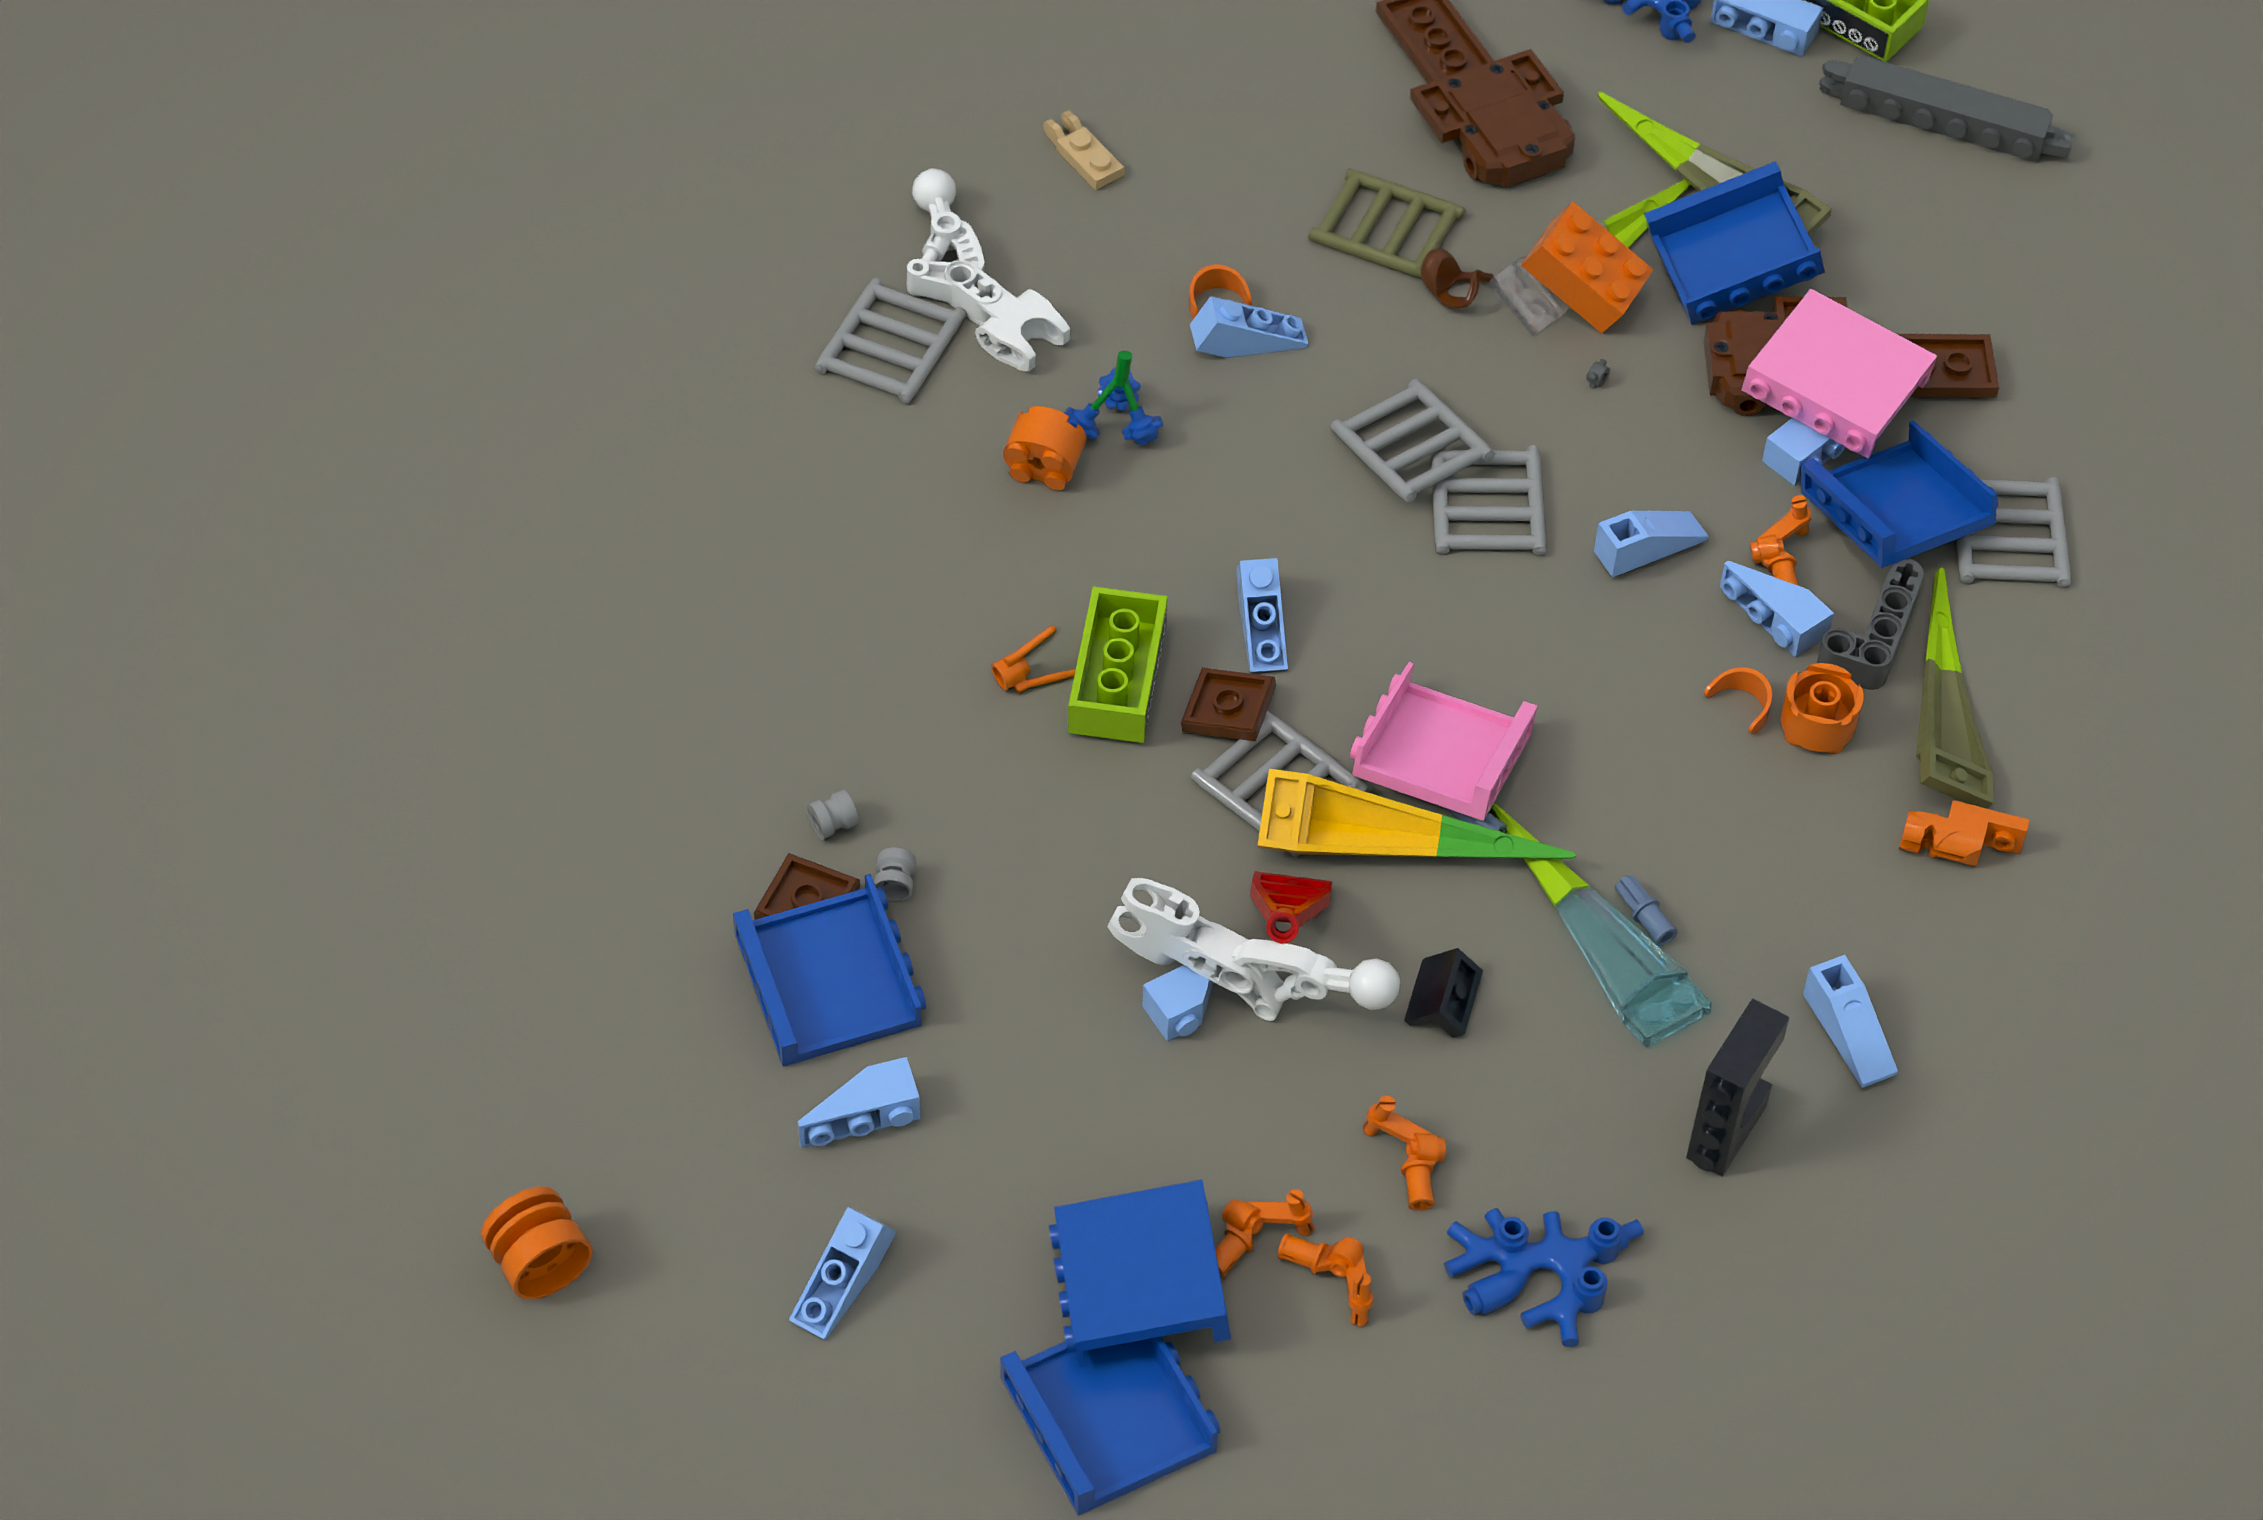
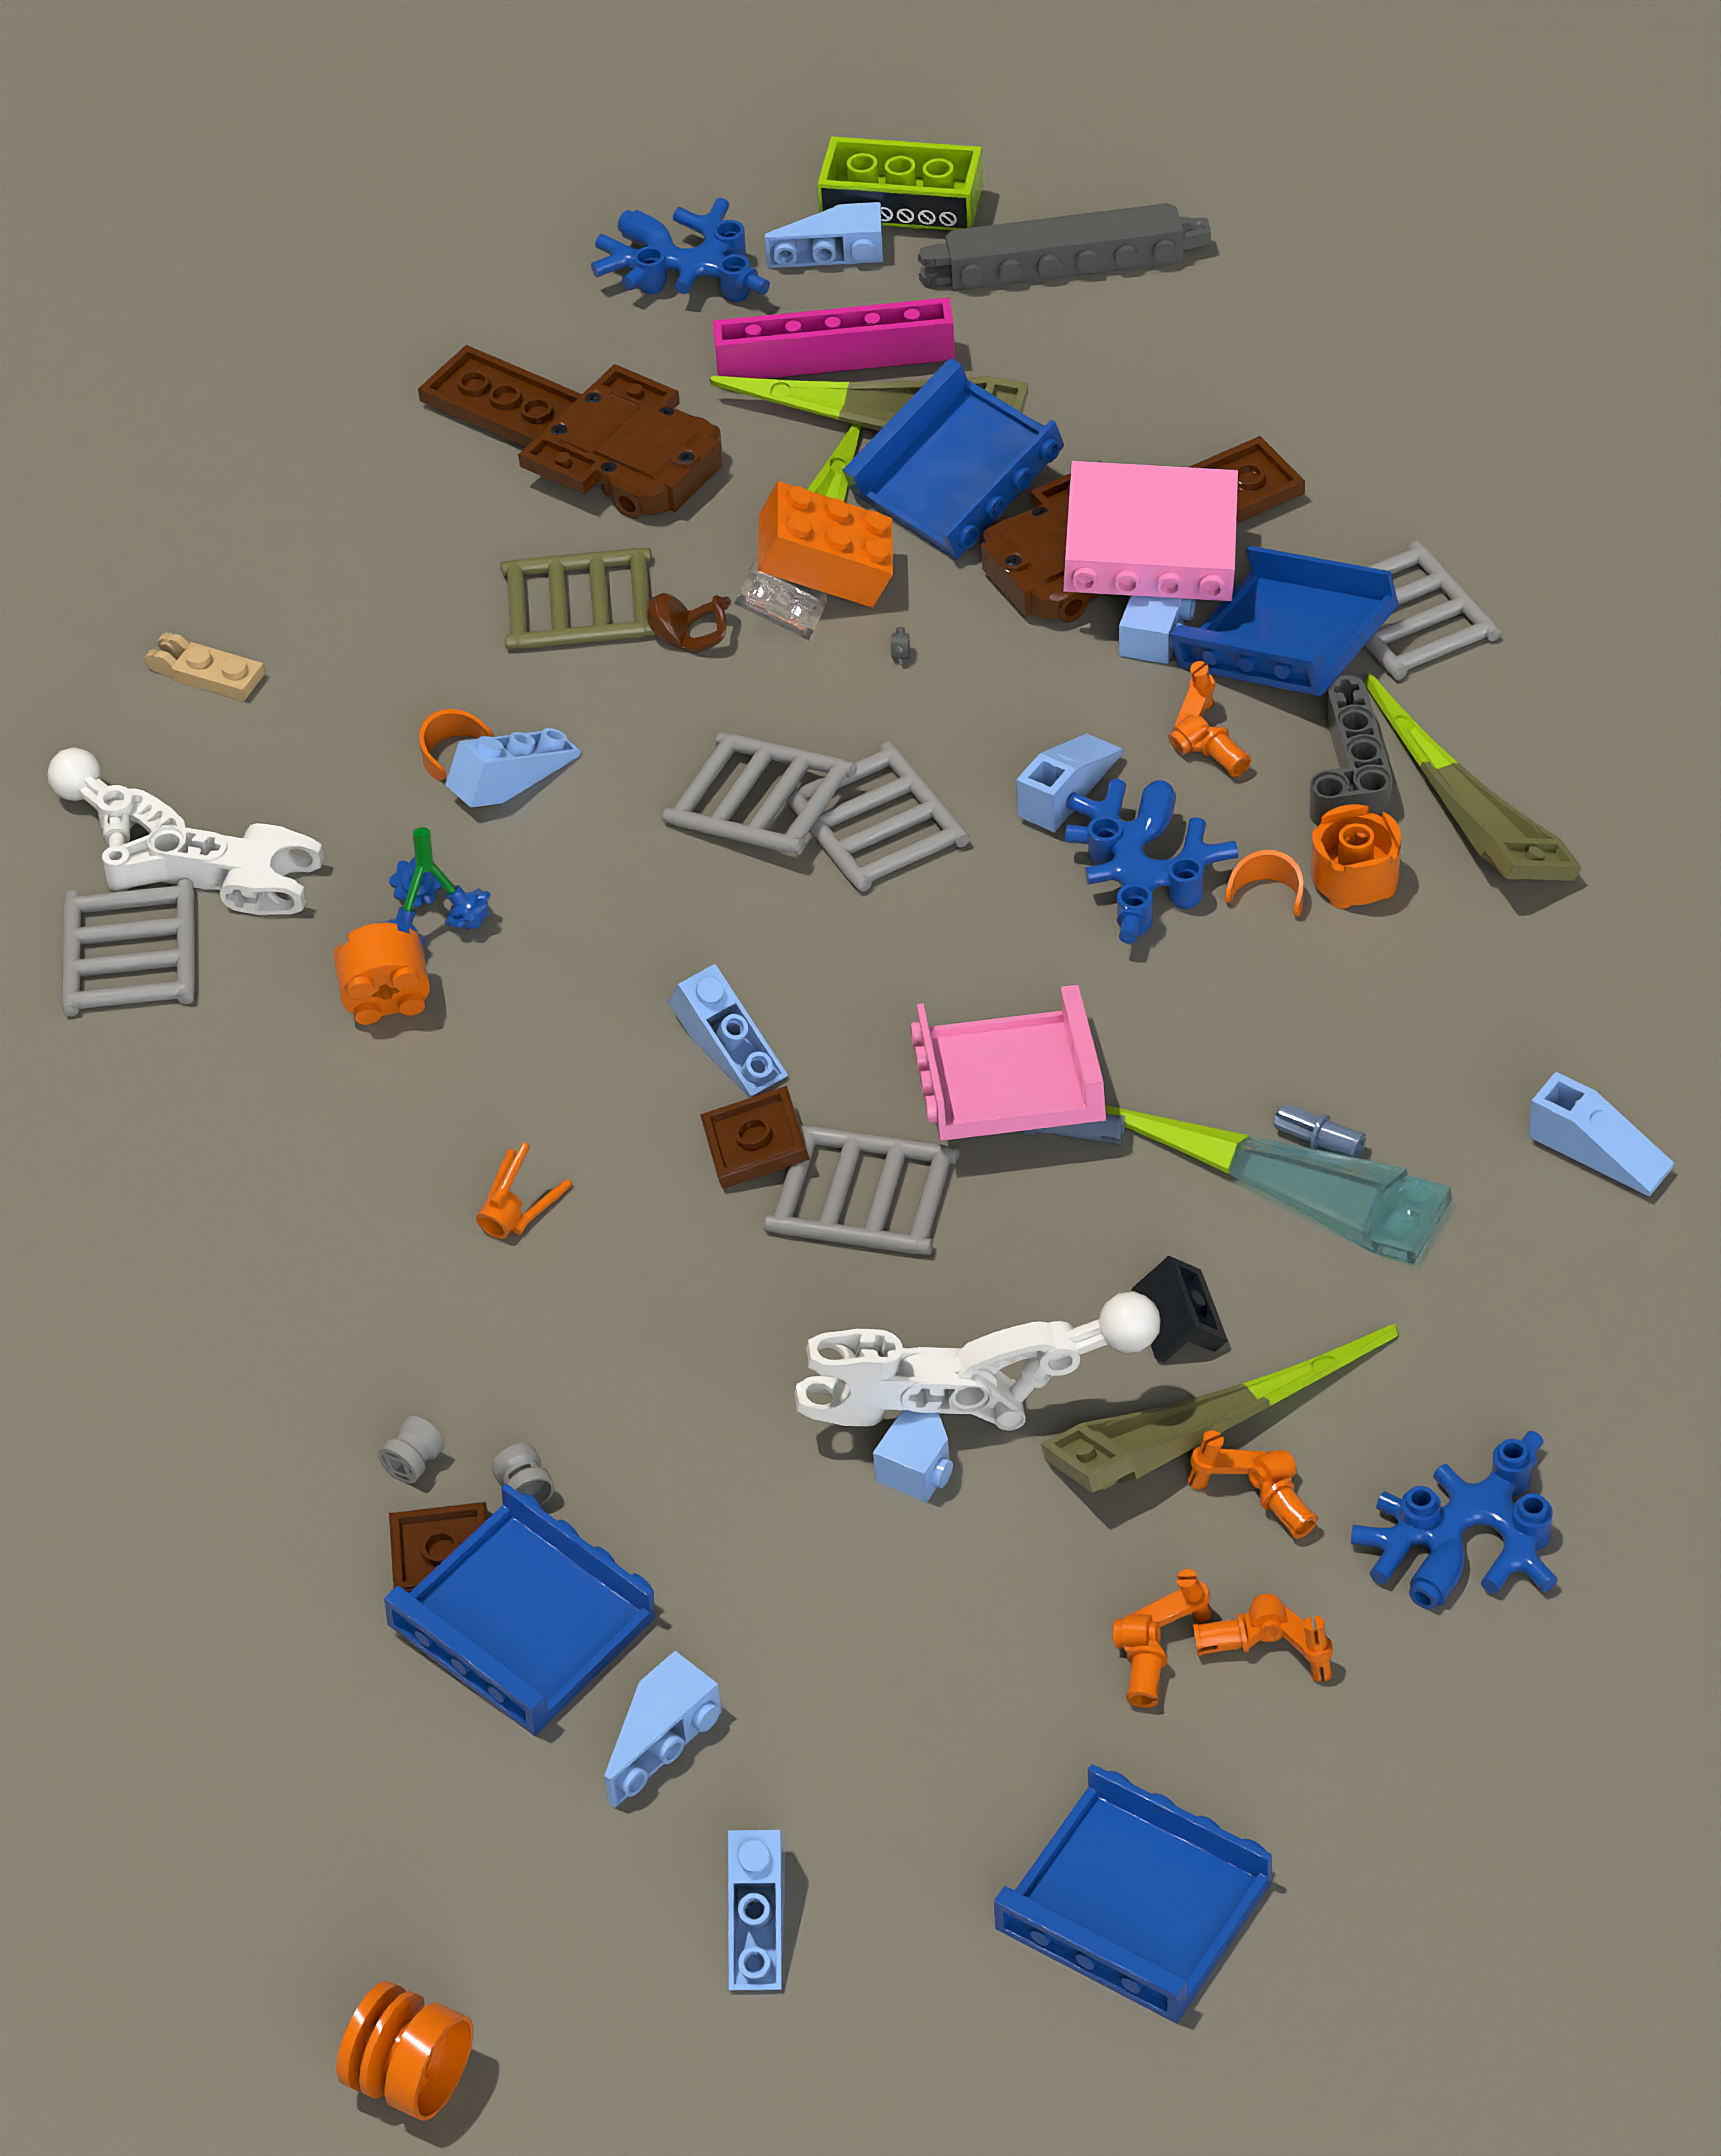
camera: 25 degrees left, 5 degrees down
blue panel [1049,1179,1231,1367] -> none
lime brick [1068,586,1168,743] -> none
red plate [1250,871,1333,944] -> none
yellow plate [1257,769,1576,859] -> none
black arch [1686,998,1790,1177] -> none
light blue slope [1720,561,1834,657] -> none
orange plate [1899,800,2030,866] -> none
none -> dark pink brick [712,298,955,379]
none -> olive plate [1041,1324,1399,1493]
none -> blue plant [1065,779,1238,944]

